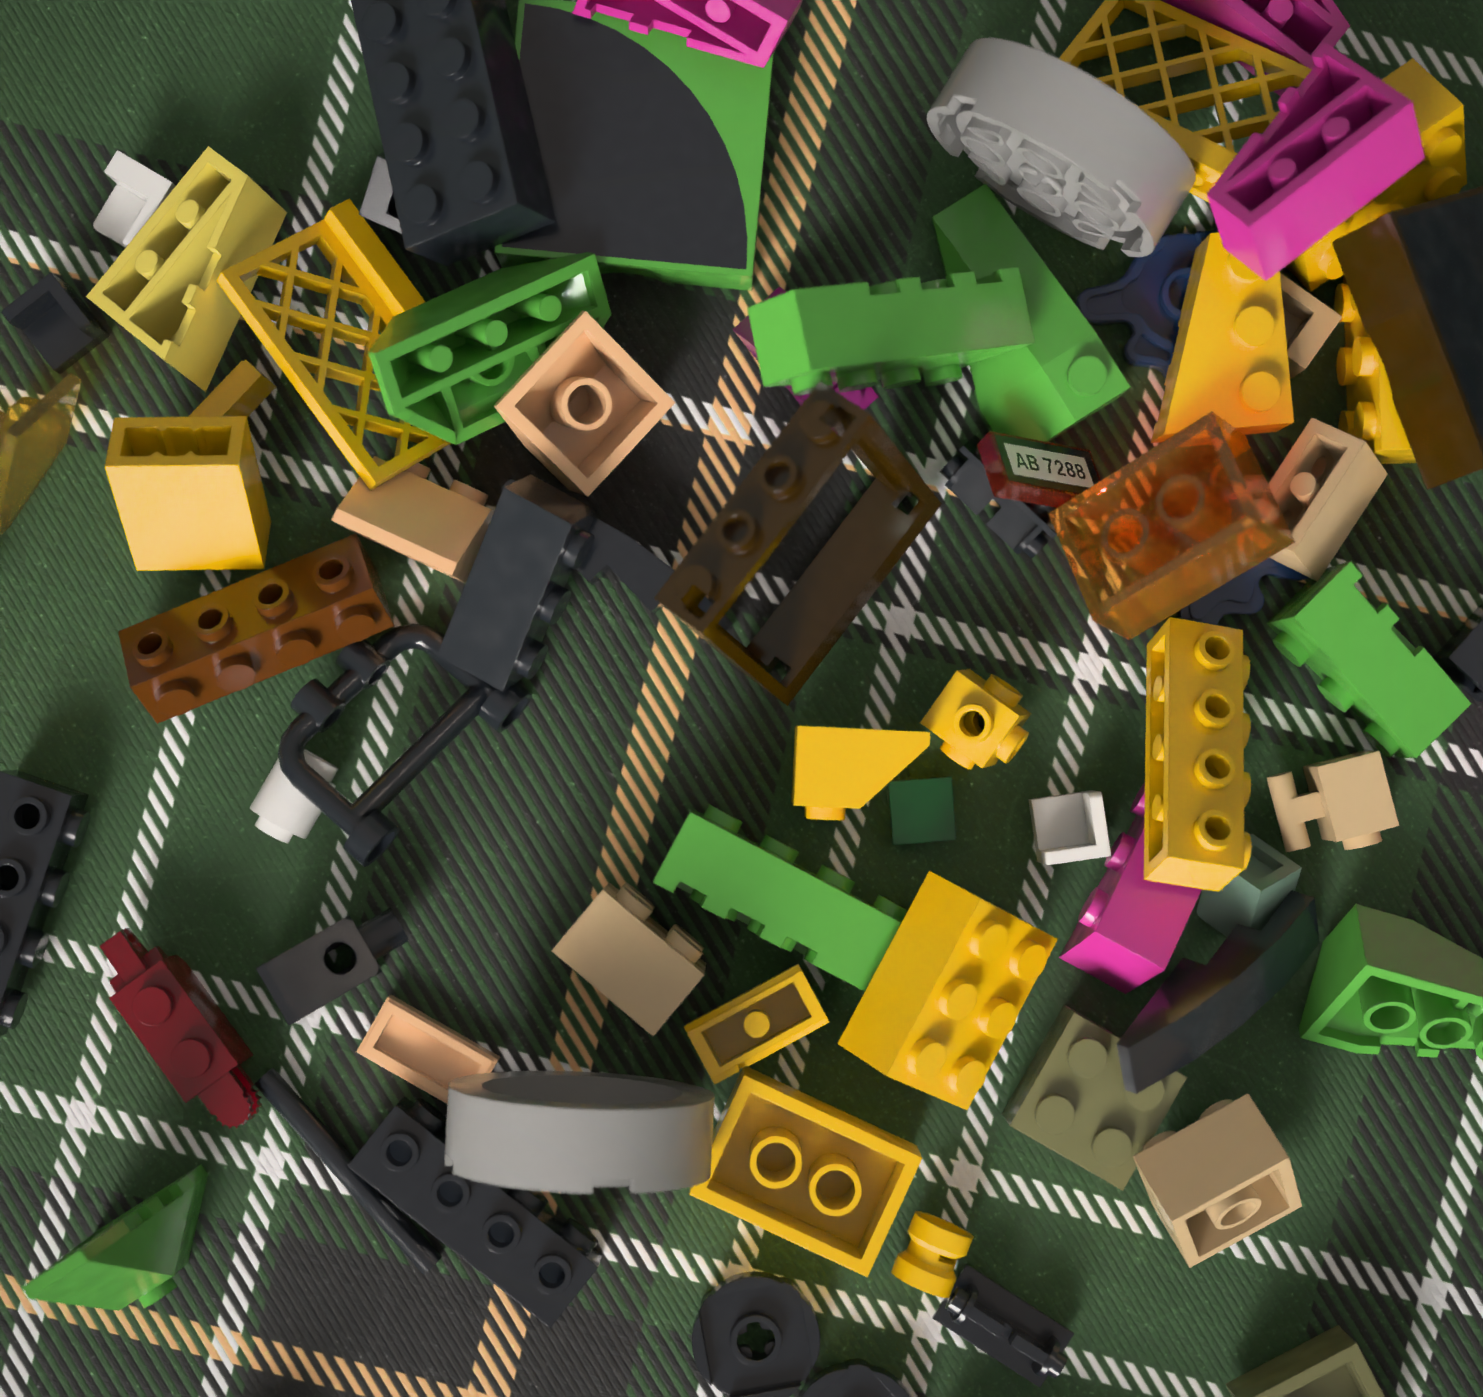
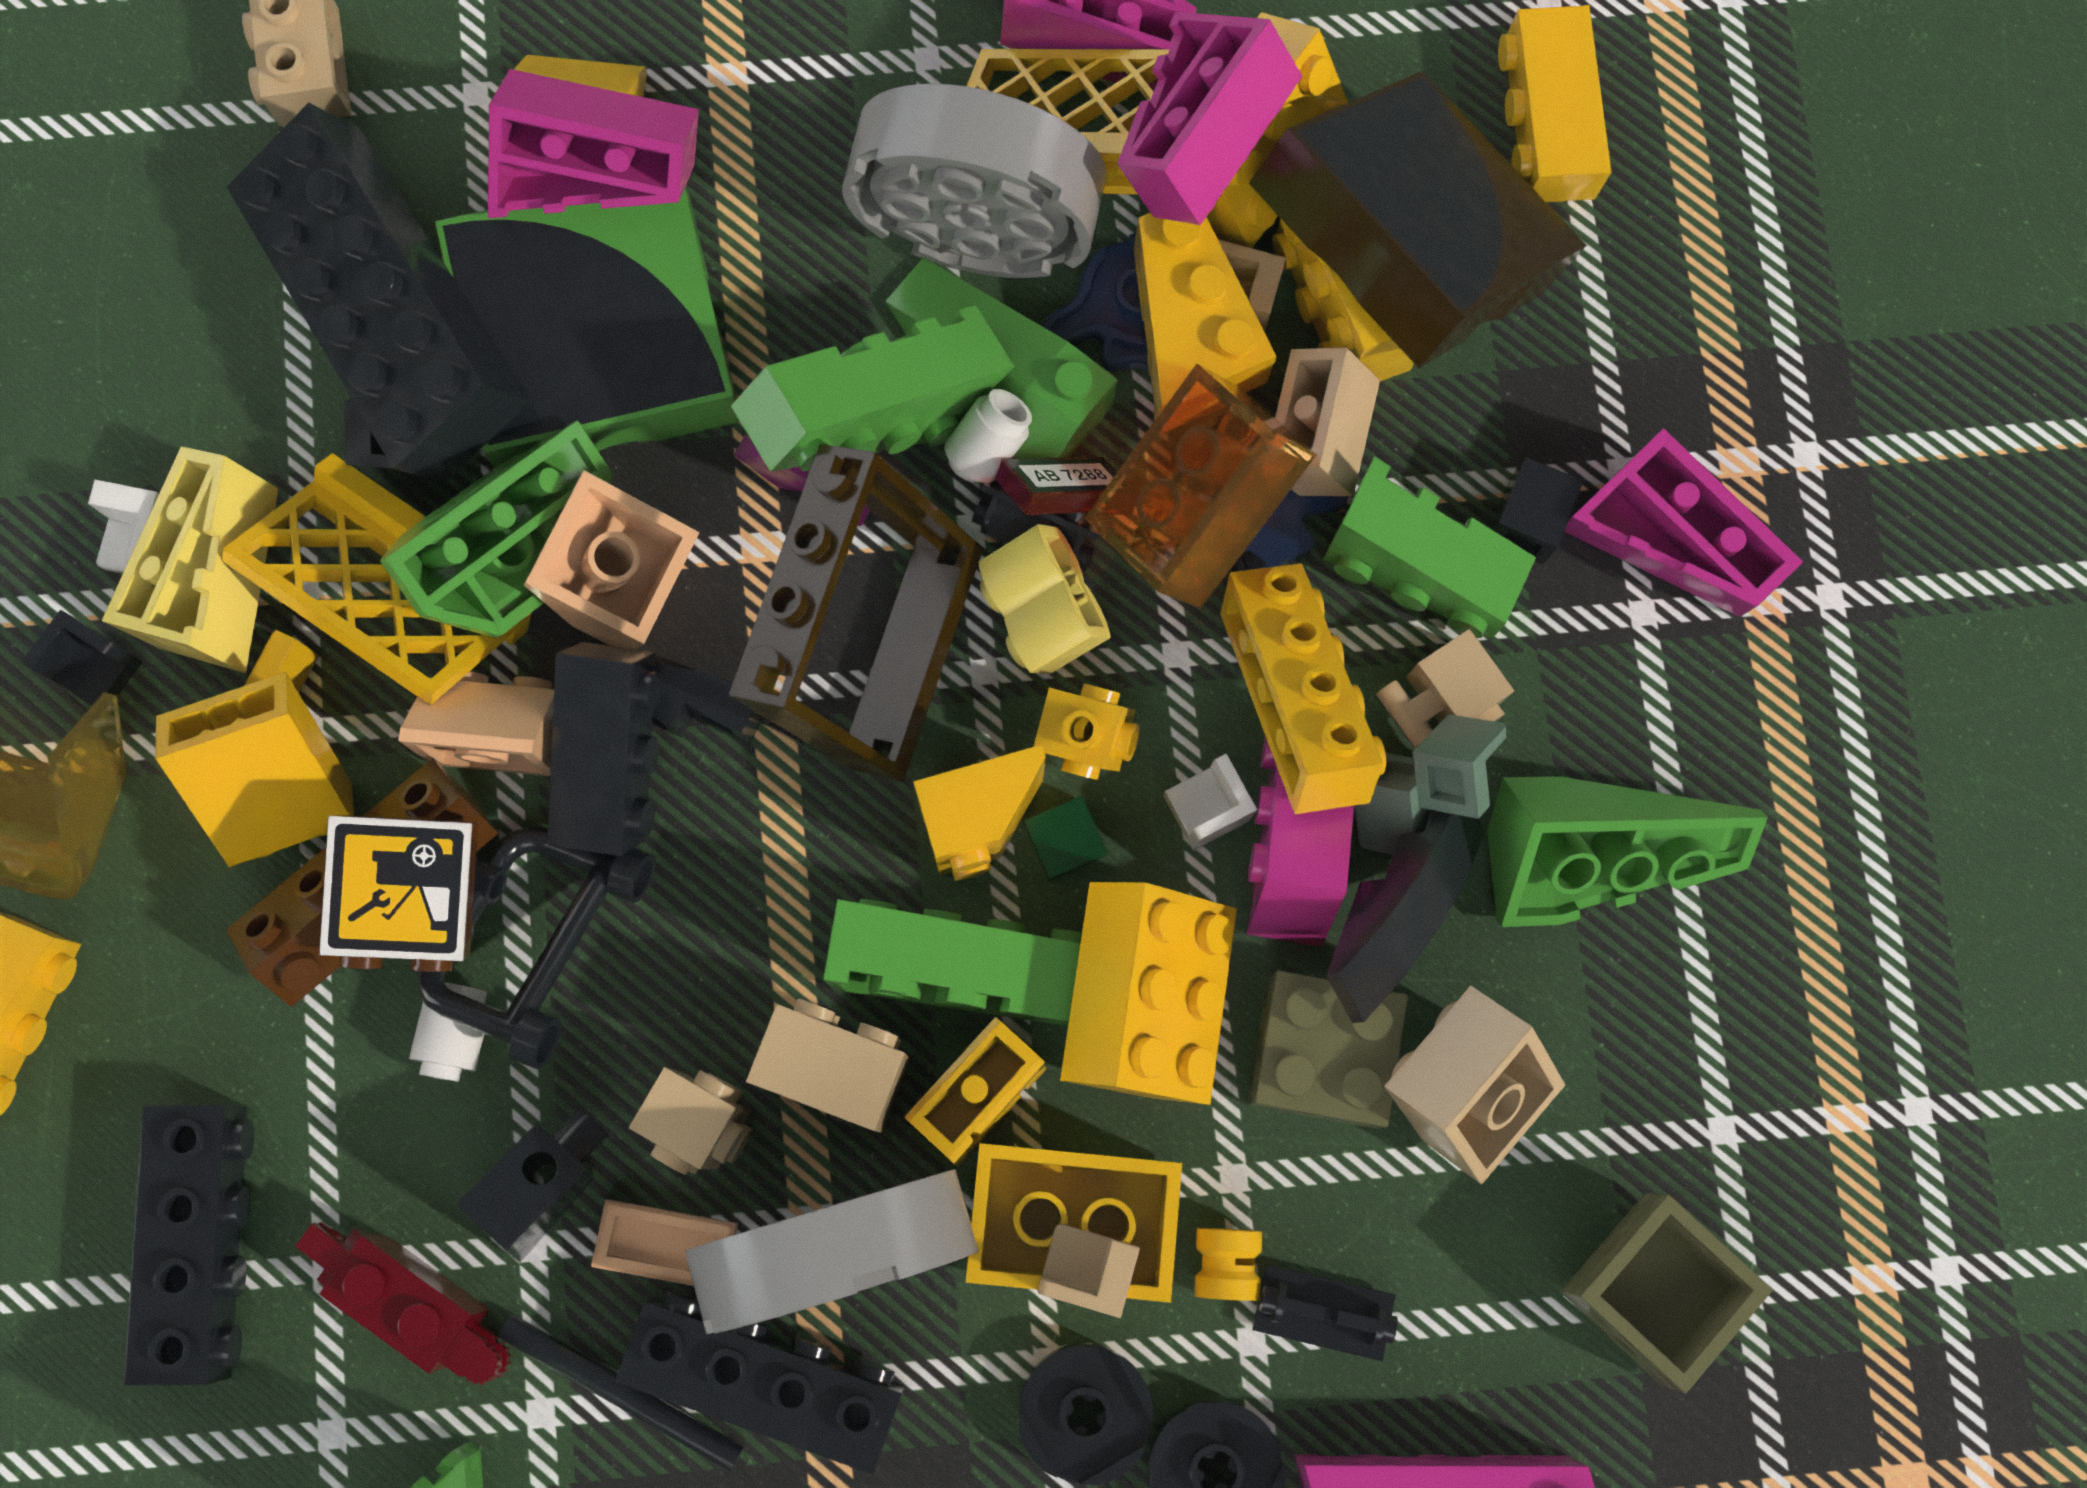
camera: 25 degrees left, 10 degrees down
none -> piece [319,815,478,972]
none -> tan brick [629,1067,753,1175]
none -> white brick [944,389,1032,483]
none -> light yellow brick [978,524,1111,674]
none -> tan panel [1038,1224,1140,1318]
none -> sand green panel [1413,714,1507,819]

